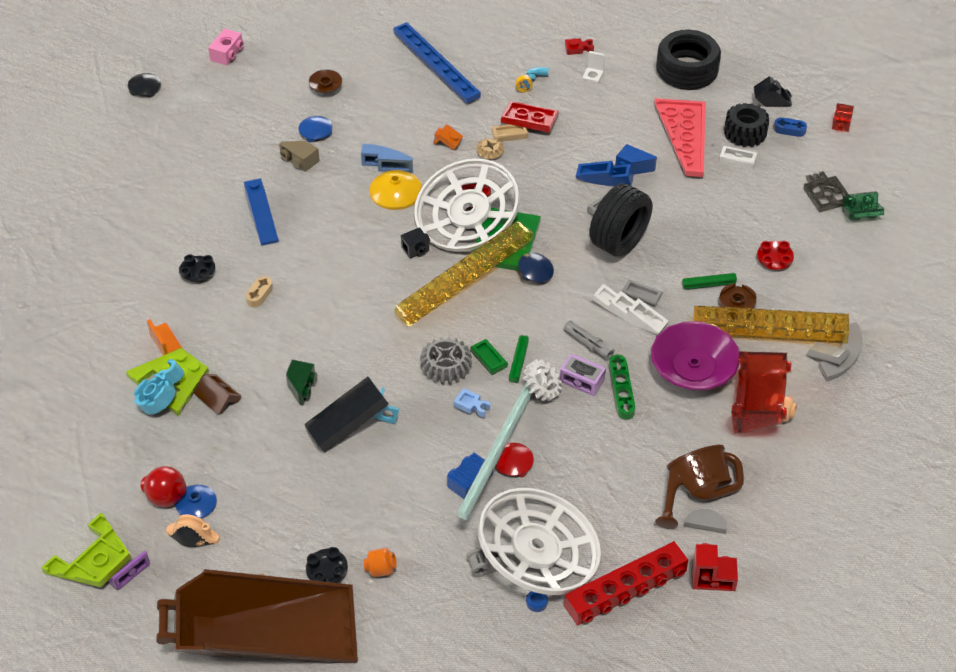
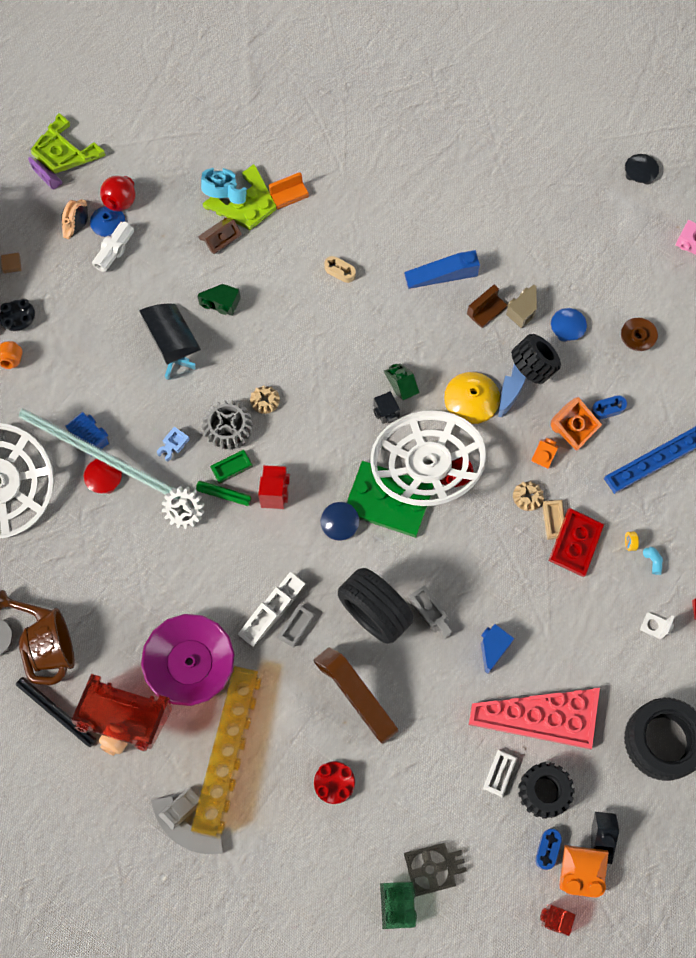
camera: 95 degrees right, 20 degrees up
black dish [179,254,215,282] -> none
clear yellow beam [394,221,533,326] -> none
lavender brick [560,354,606,397] -> none
light grey pin [564,320,615,360] -> none
blue slope [576,161,634,186] -> none
green beam [609,354,635,420] -> none
green axle [682,273,737,289] -> none
reddish brown plate [718,284,757,319] -> none
none -> black axle [16,677,97,747]
none -> white piece [92,222,134,272]
none -> tan gear [250,385,280,414]
none -> red brick [259,465,290,509]
none -> reddish brown beam [313,647,399,744]
none -> dark green slope [384,364,420,400]
none -> reddish brown panel [467,284,507,328]
none -> black tyre [511,334,561,384]
none -> orange slope [551,397,602,450]
none -> orange slope [559,845,608,898]
none -> blue beam [591,395,627,420]

